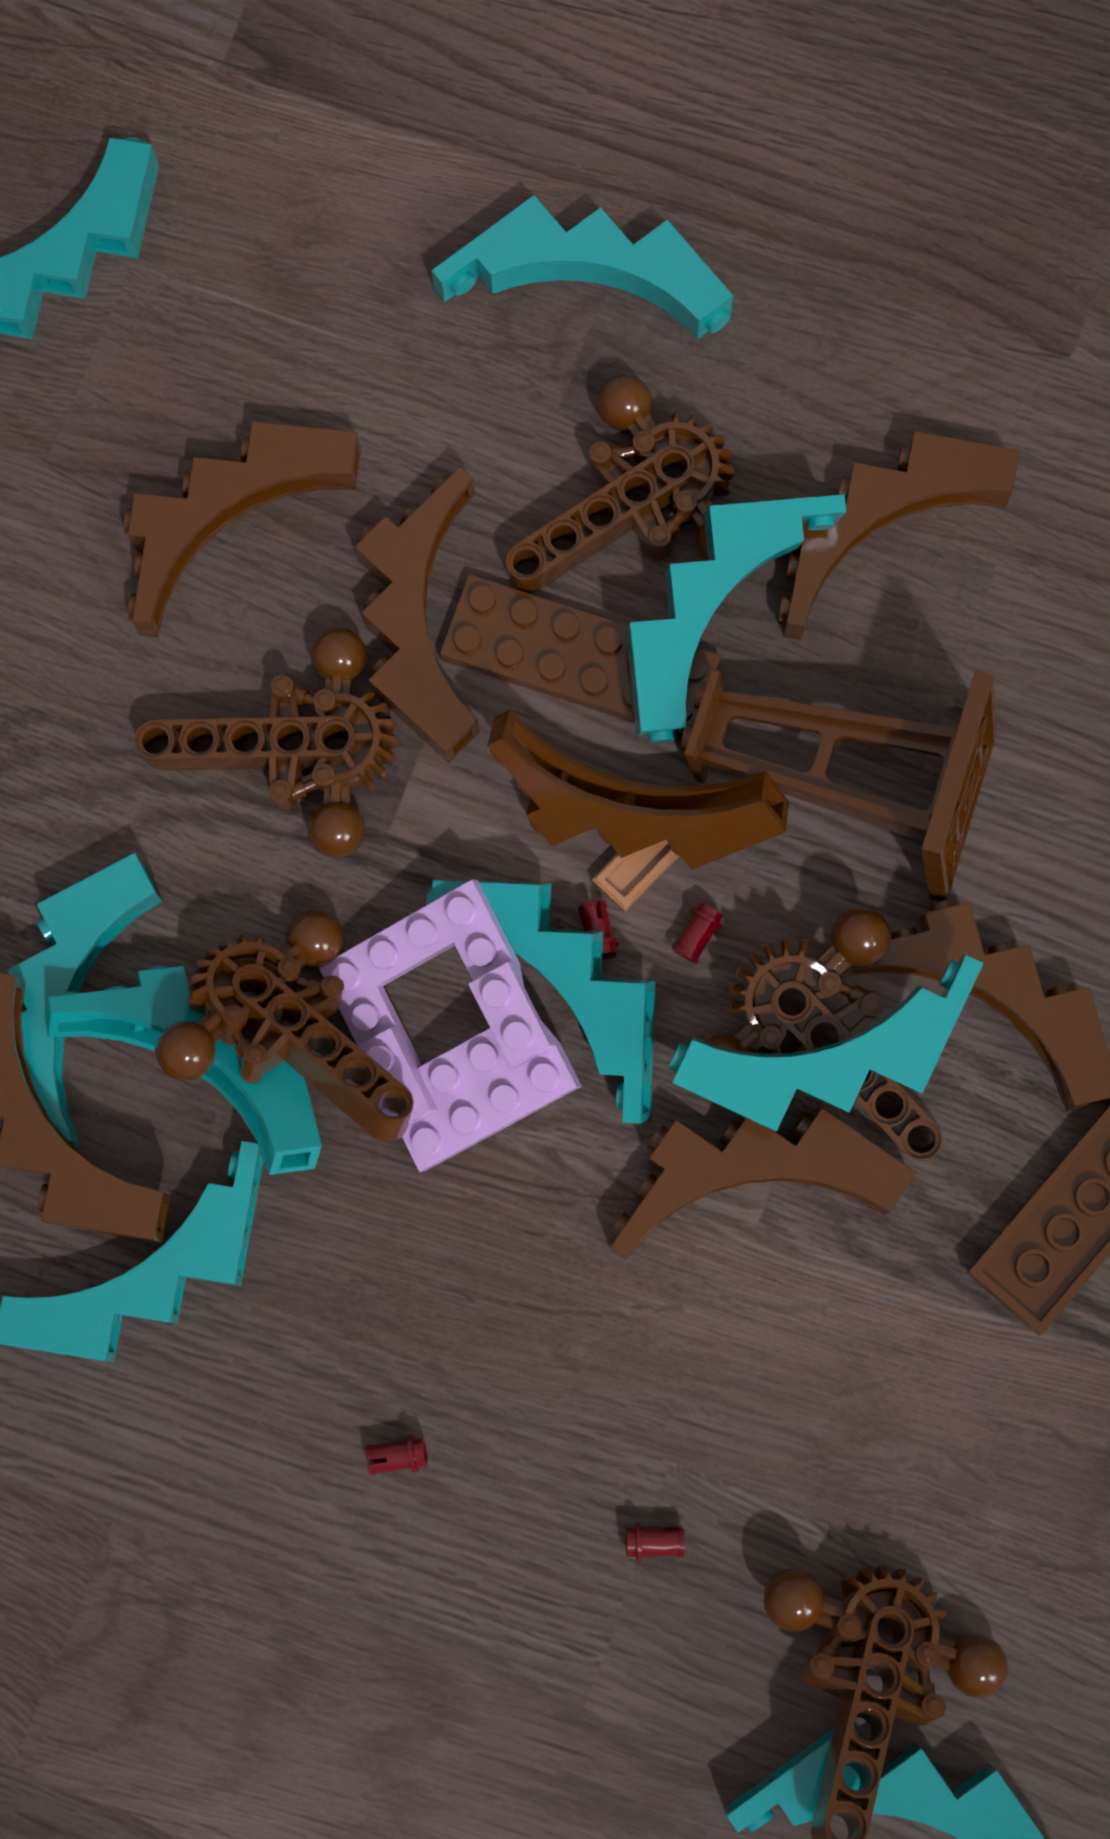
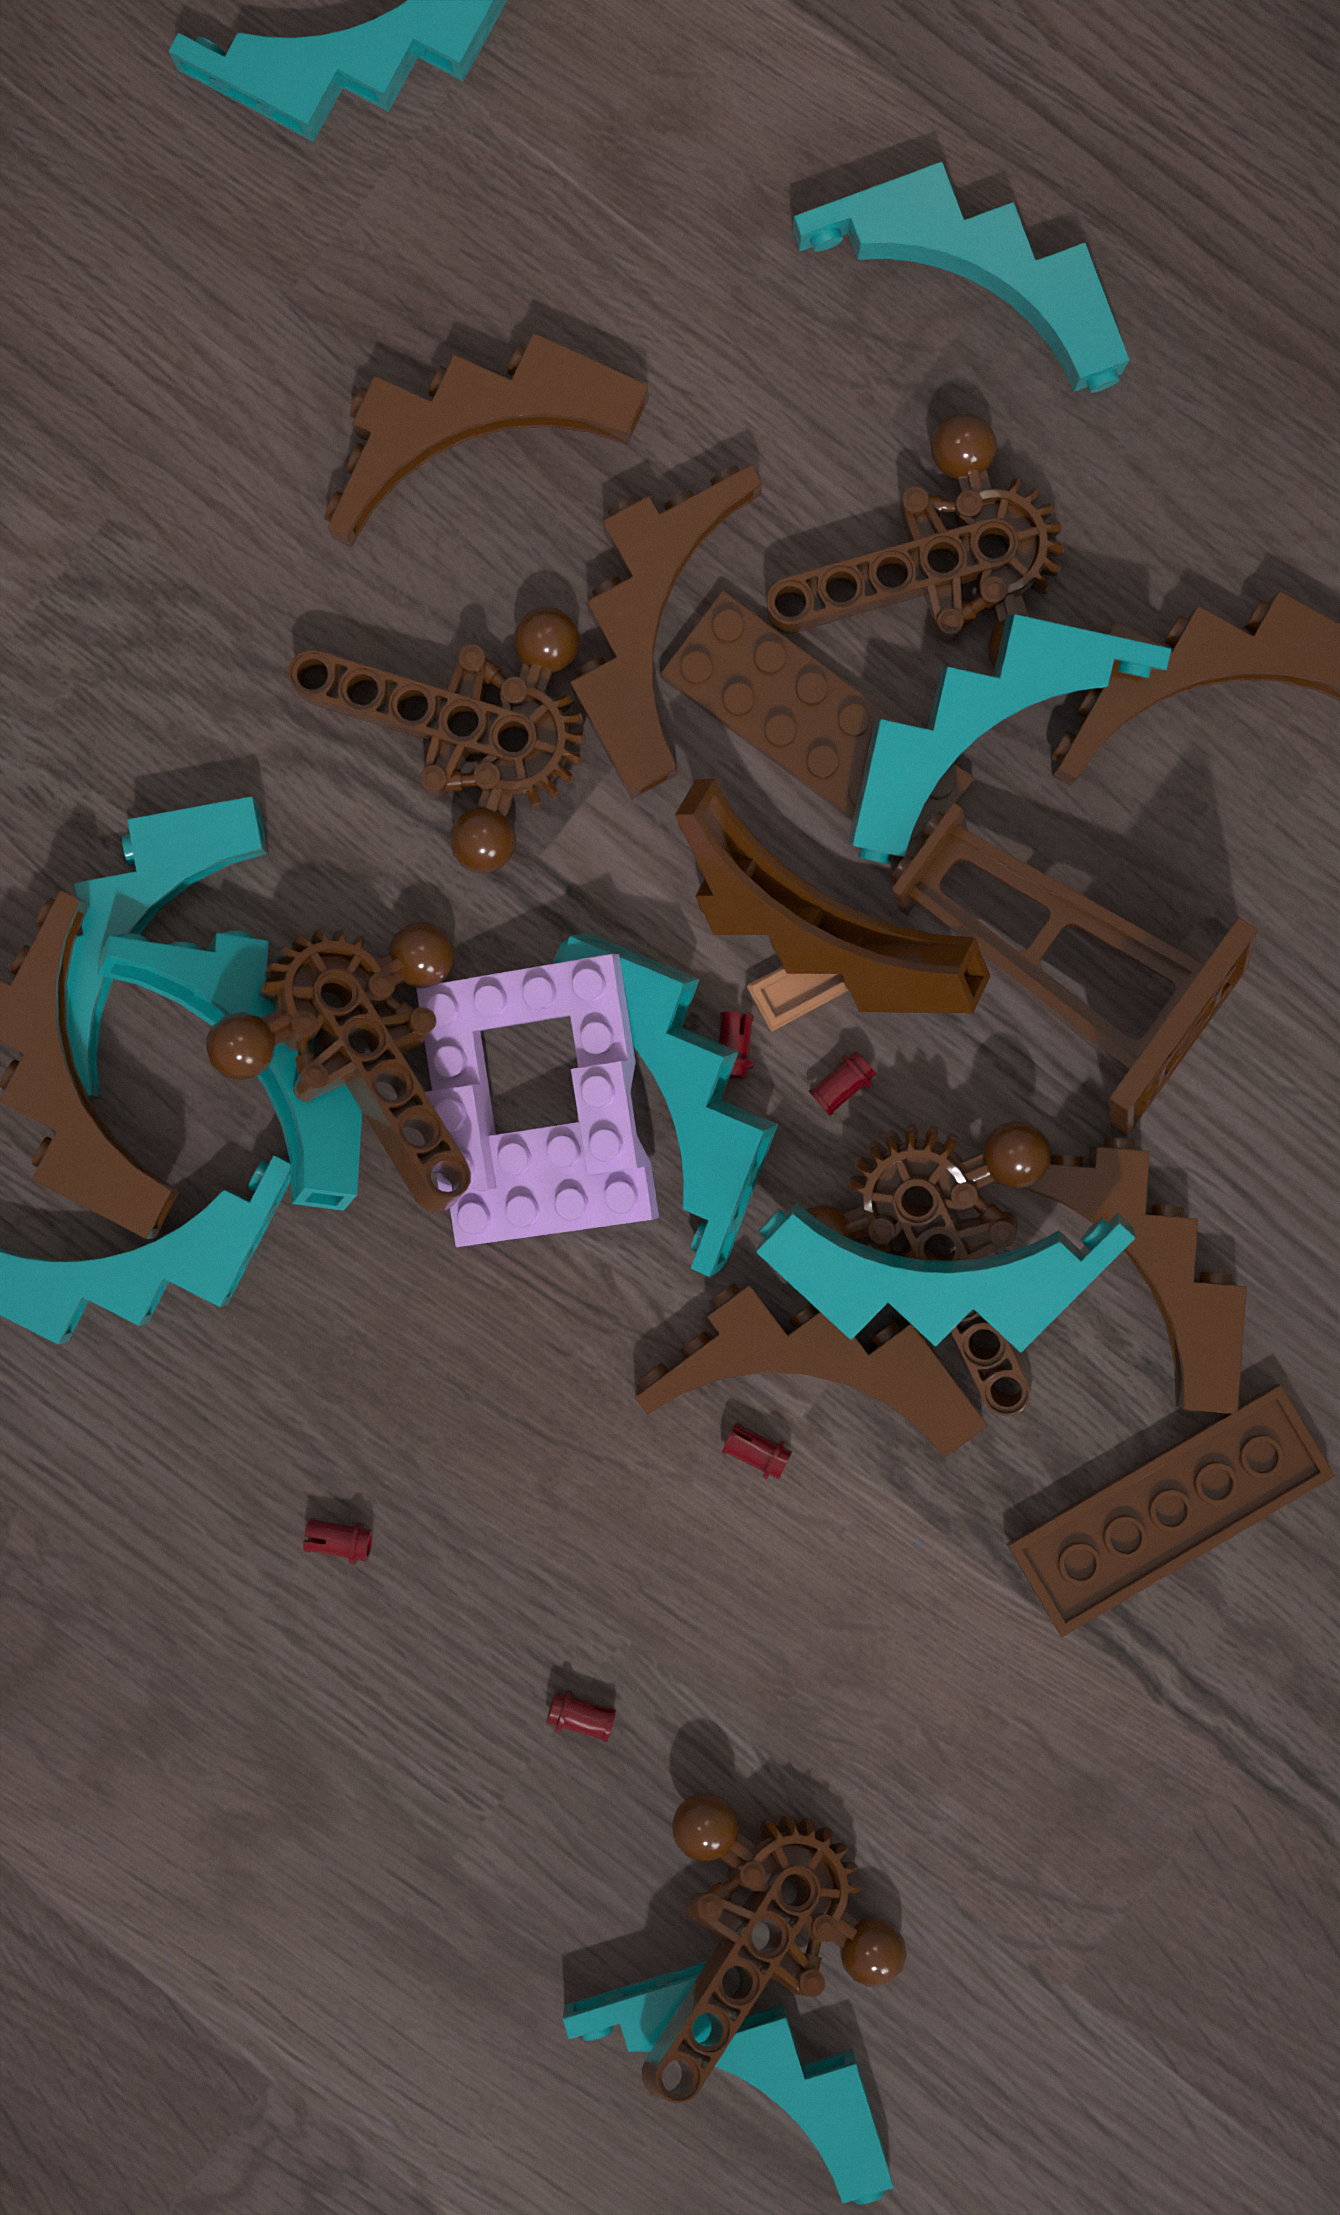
camera: 15 degrees right, 10 degrees up
none -> dark red pin [722,1422,793,1480]

